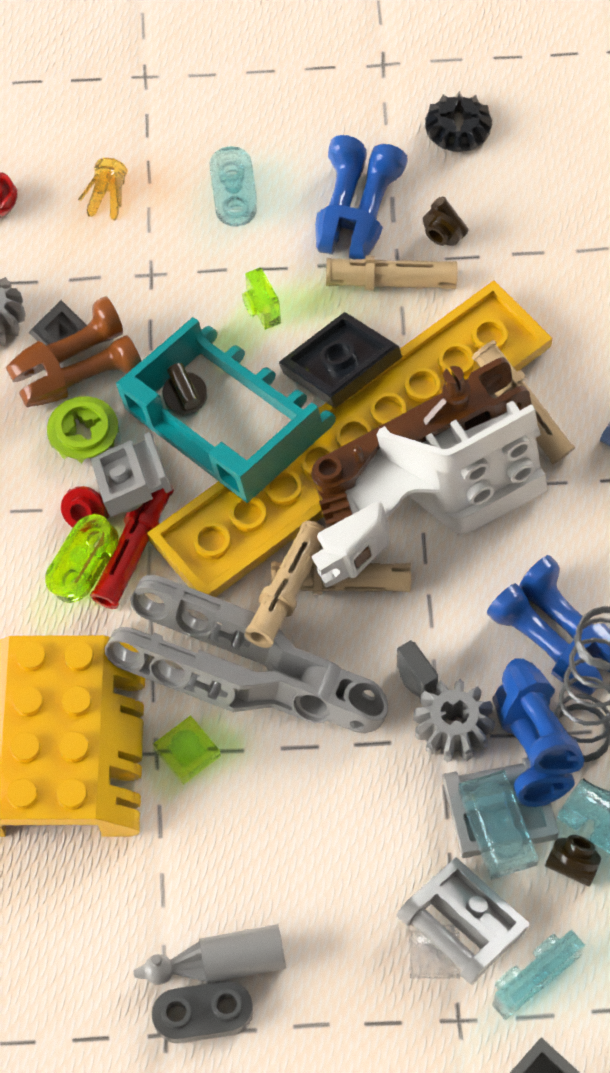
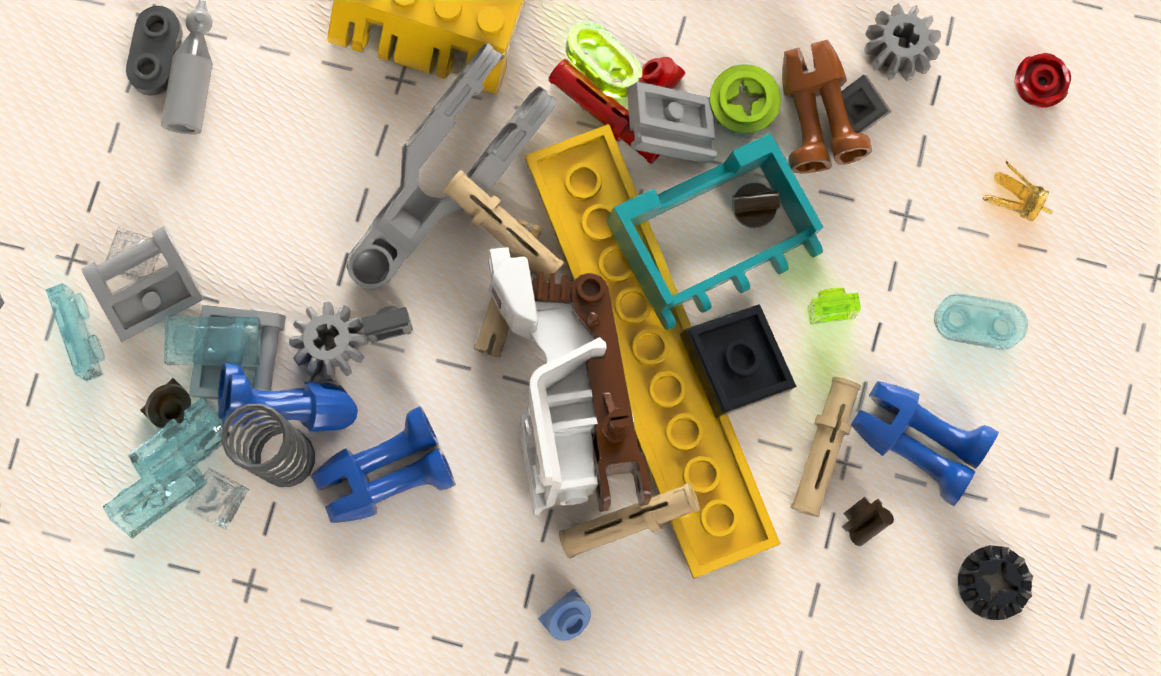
camera: 105 degrees right, 15 degrees up
clear neon green plate [153,715,221,785] -> none

